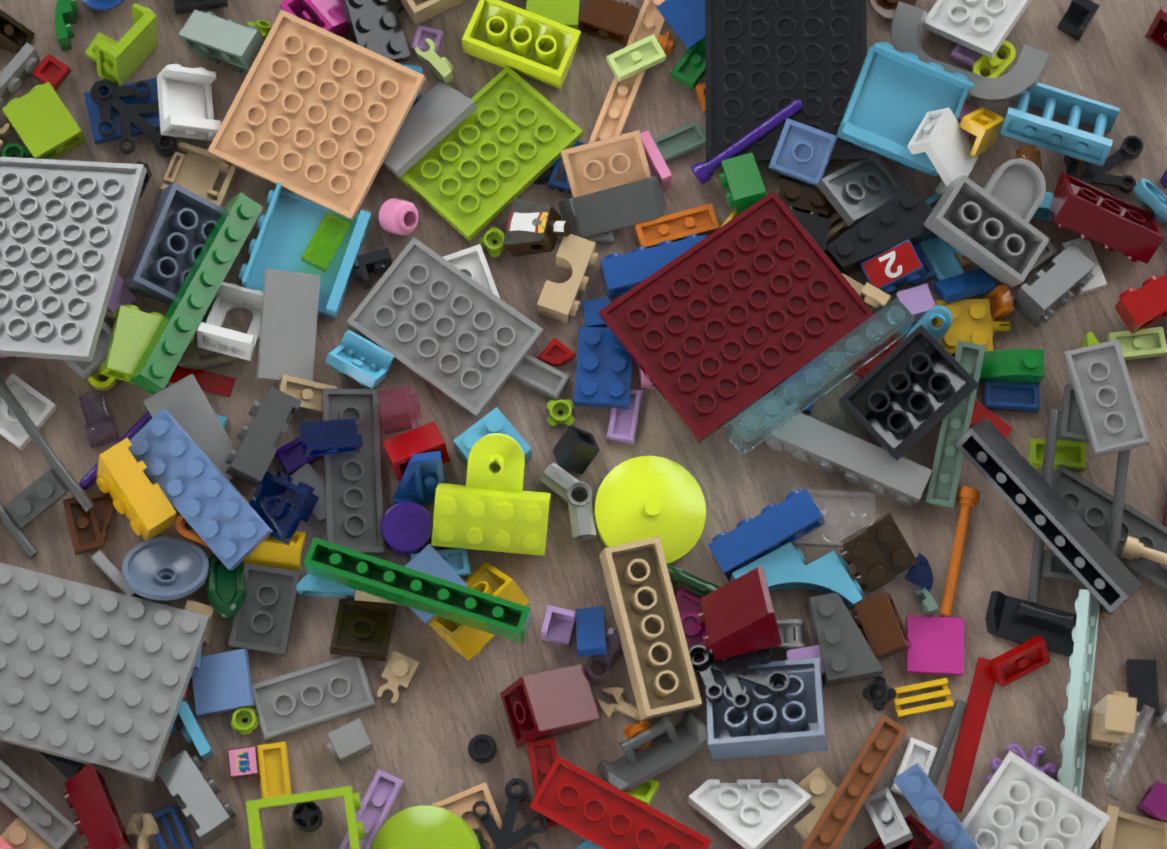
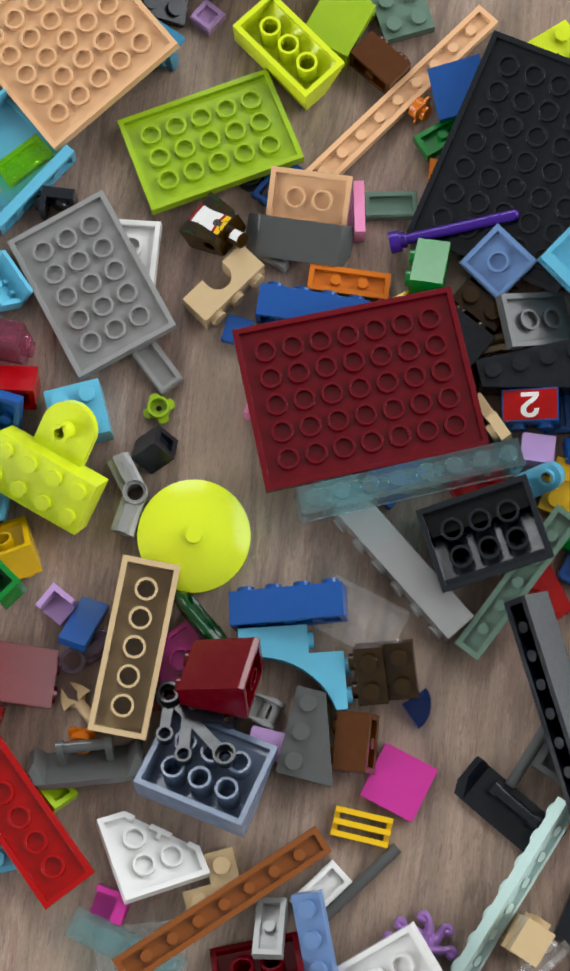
camera: 30 degrees right, 5 degrees up
bright pink head [378,198,419,235] -> none
light grey tile [382,81,477,177] -> none
yellowish green plate [415,38,454,84] -> none
lime plate [478,227,505,258] -> none
red tile [537,338,576,366] -> none
blue plate [574,326,633,409] -> none
yellowish green plate [606,34,666,82] -> none
lavender tile [606,389,642,445] -> none
black plate [862,676,897,711] -> none
sand green tile [913,588,938,616] -> none
orange piece [940,486,981,617] -> none
red sticker [943,657,995,813] -> none
red plate [990,635,1051,687] -> none

